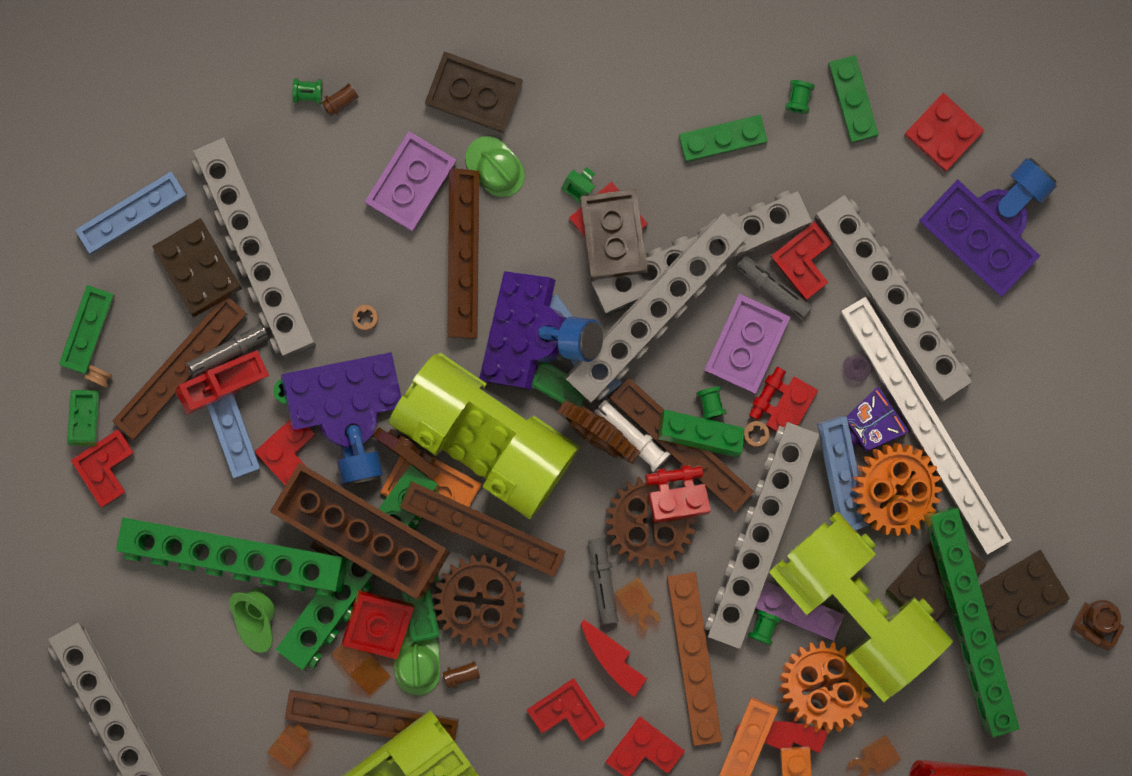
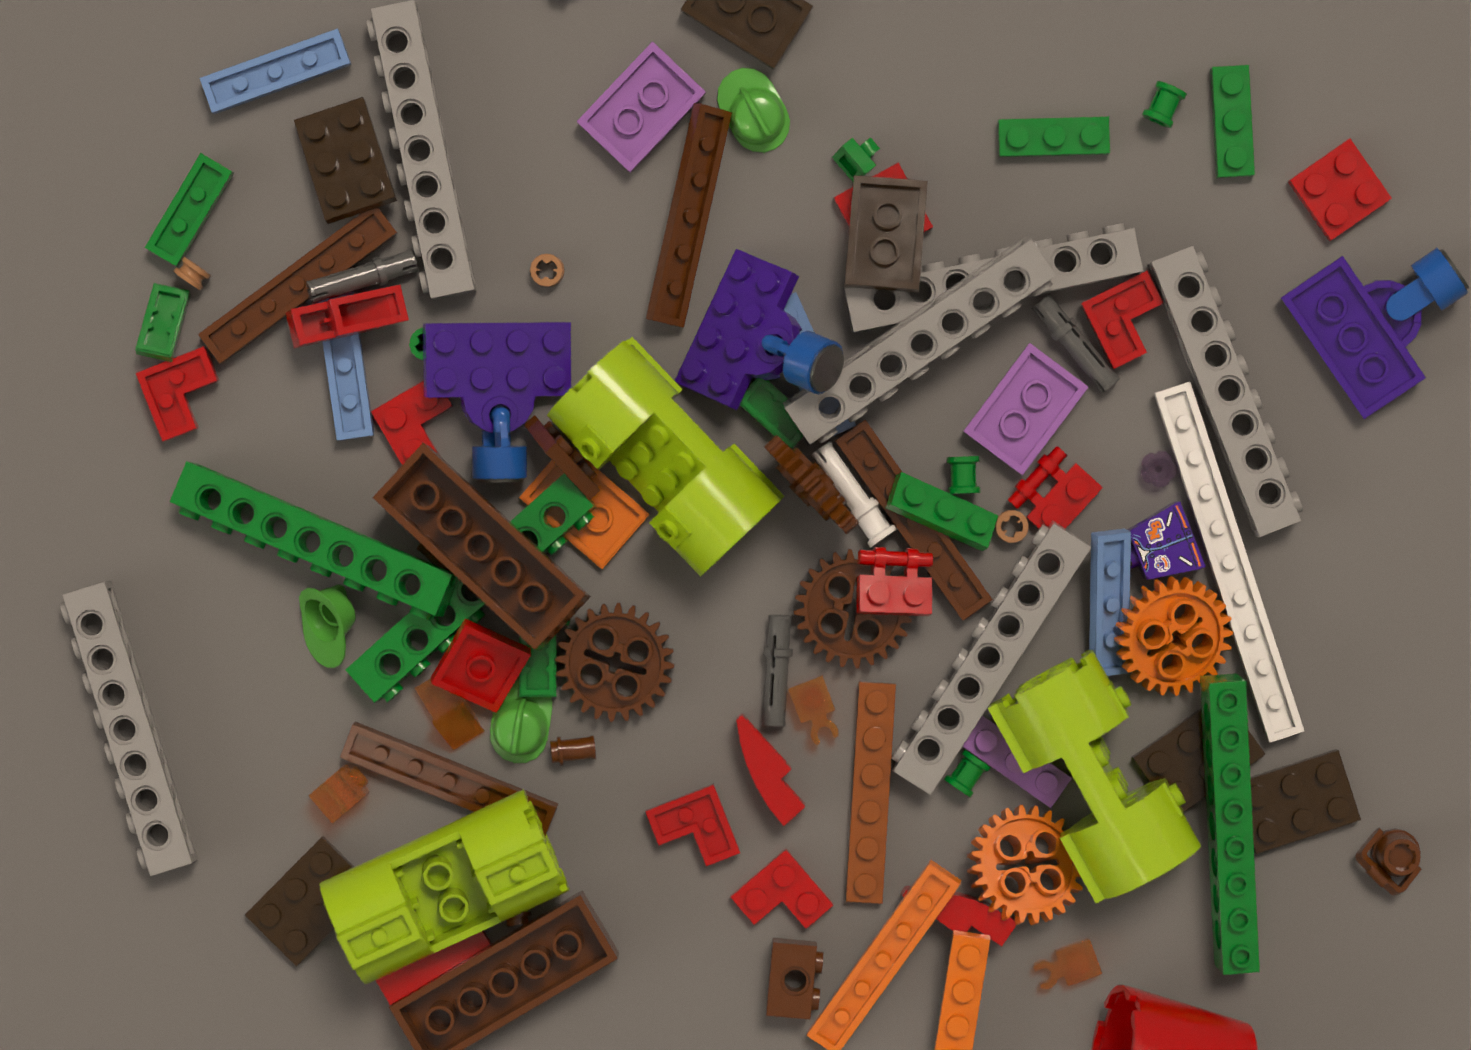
camera: 20 degrees right, 5 degrees up
reddish brown plate [399,481,566,577] -> none

